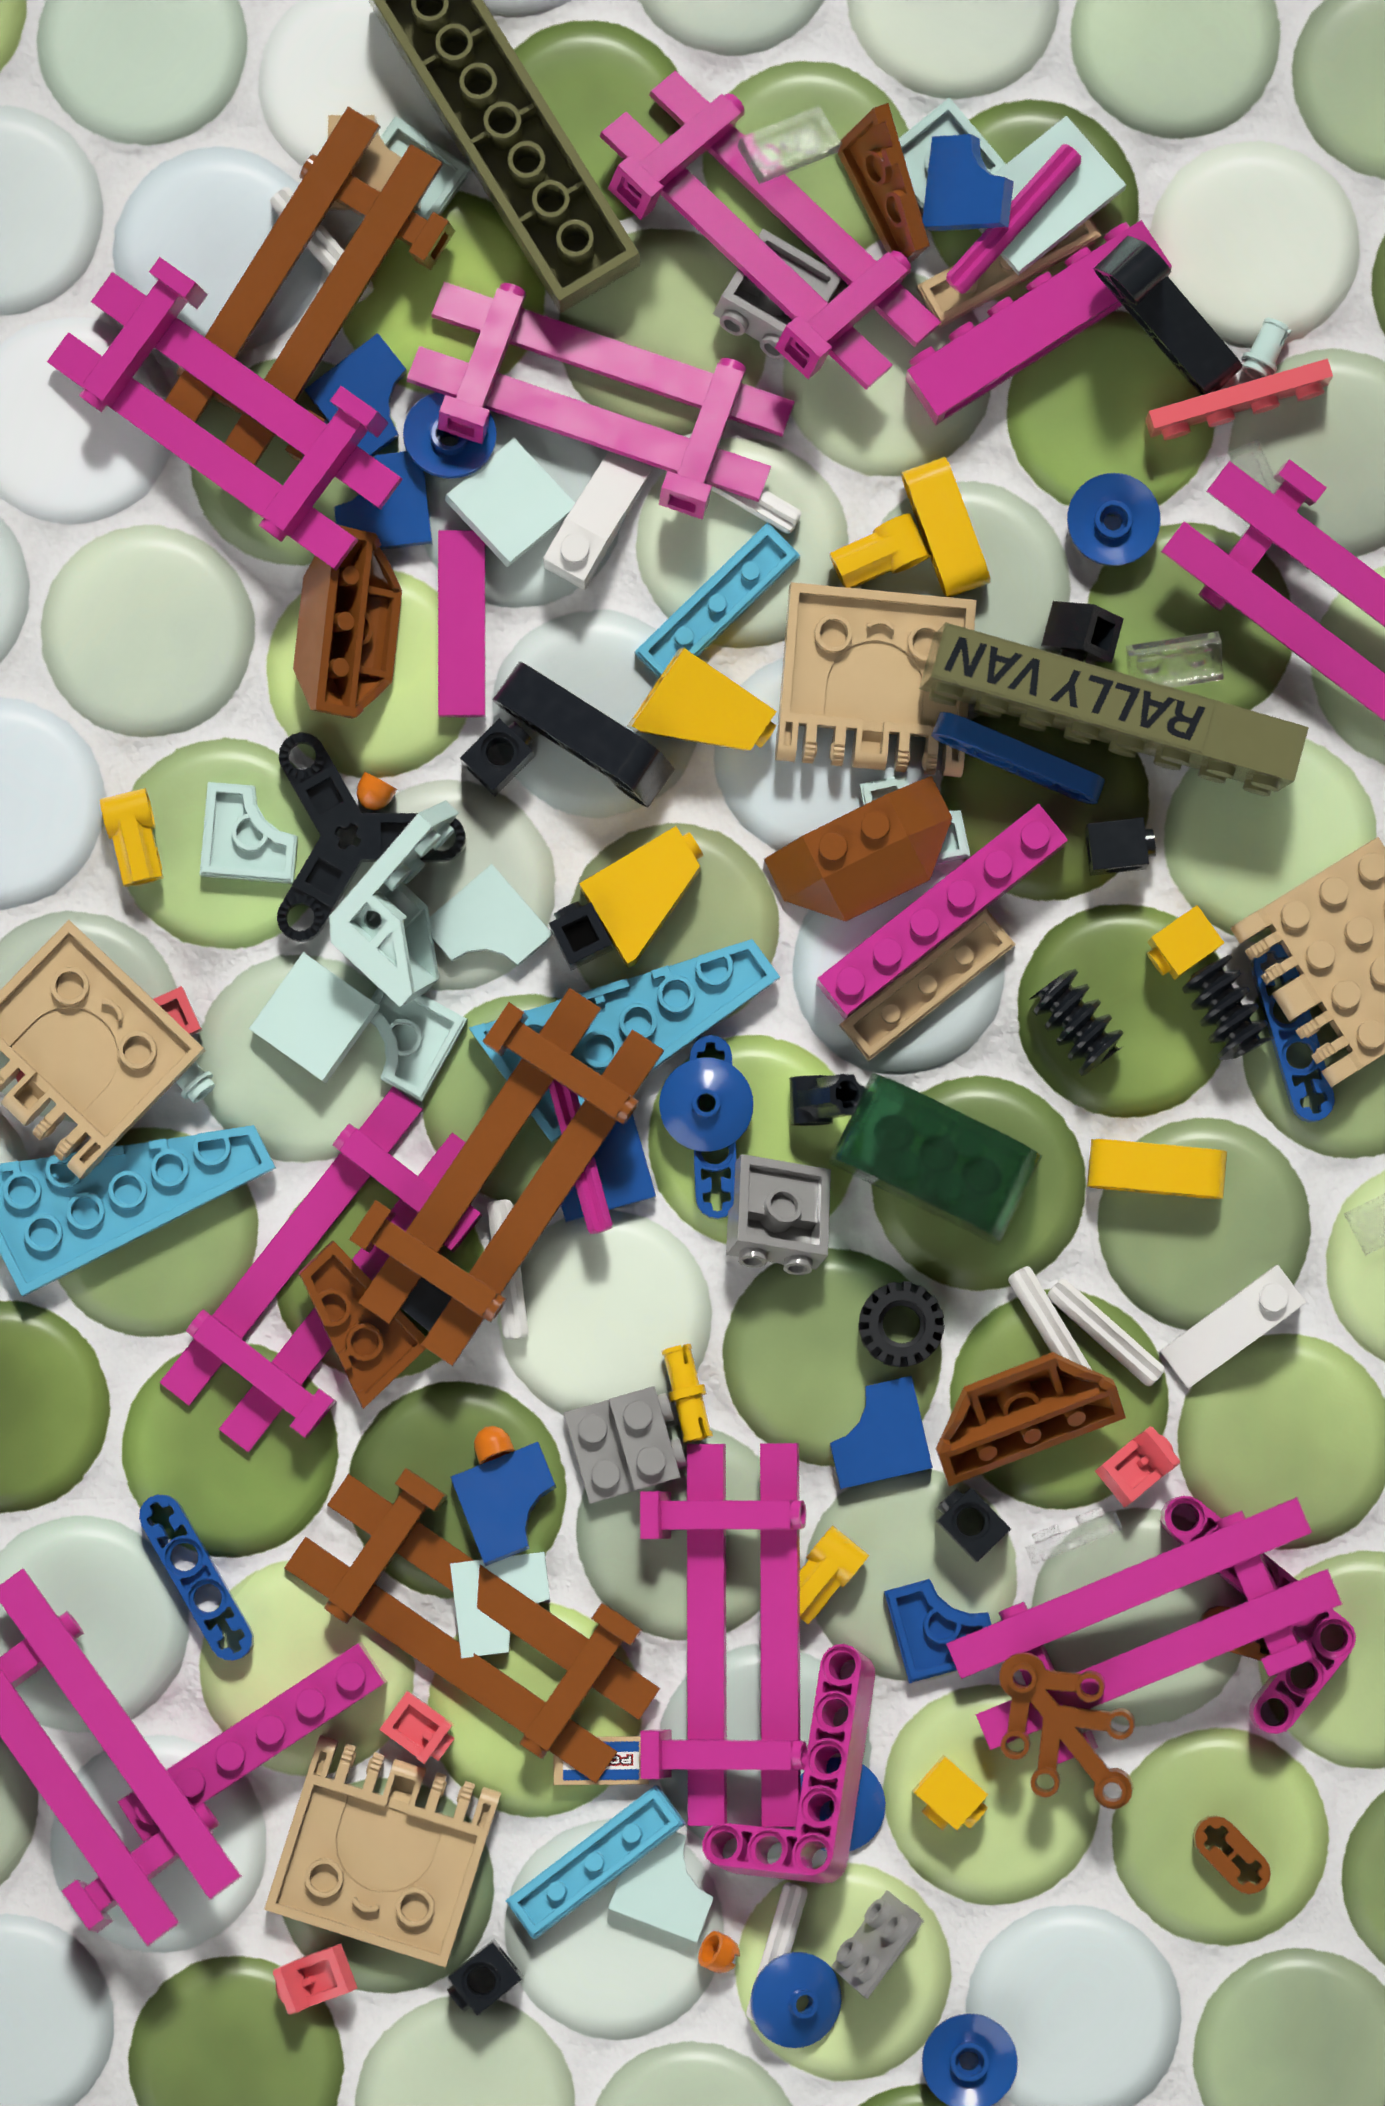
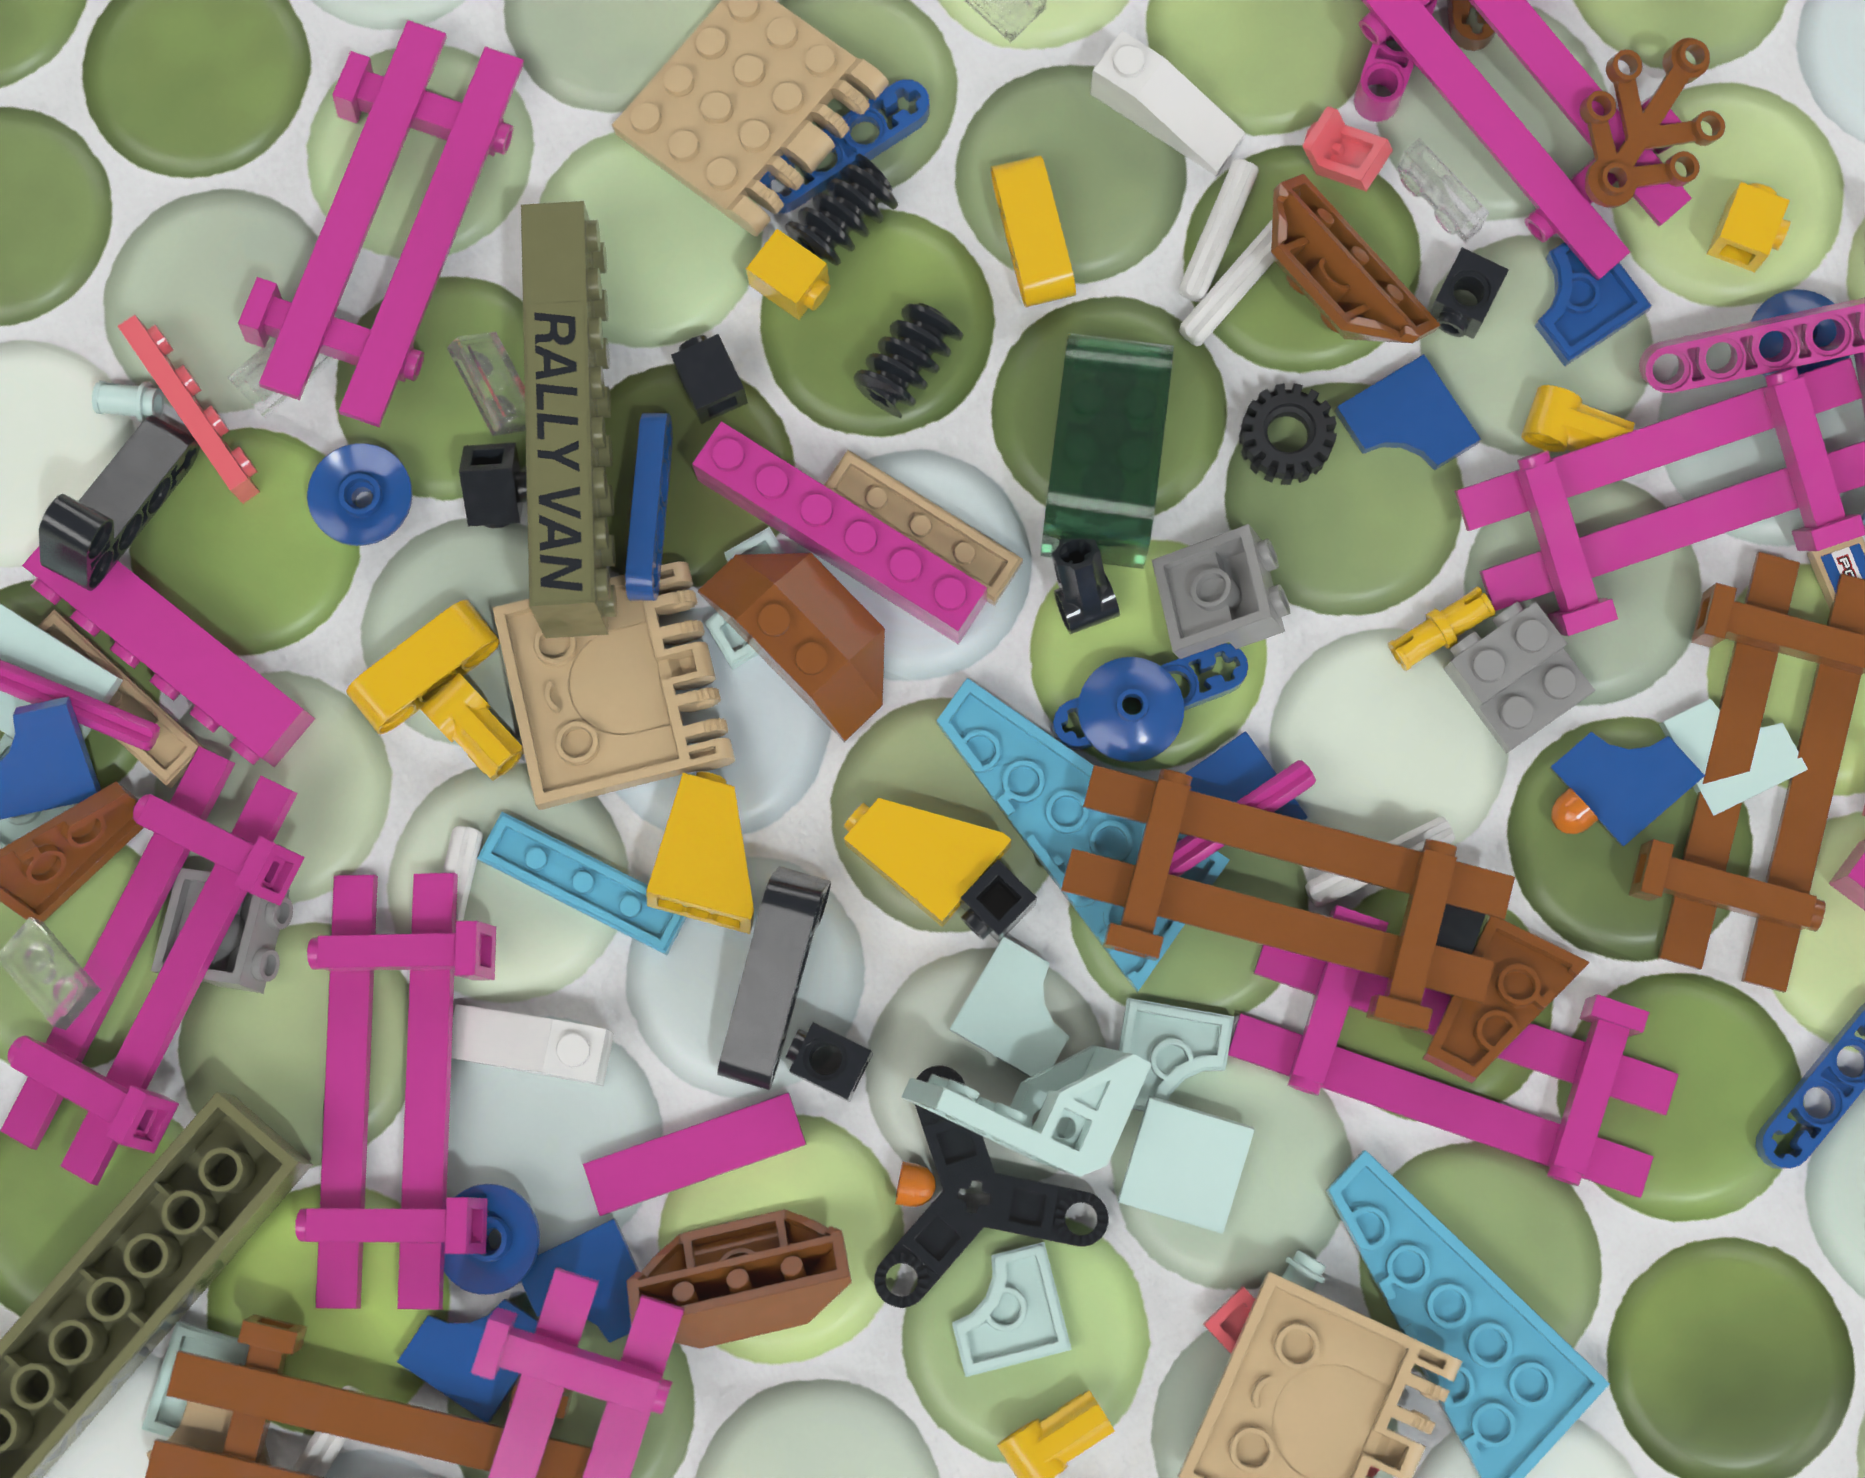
camera: 105 degrees left, 5 degrees down
light aqua tile [445,438,575,568] -> none

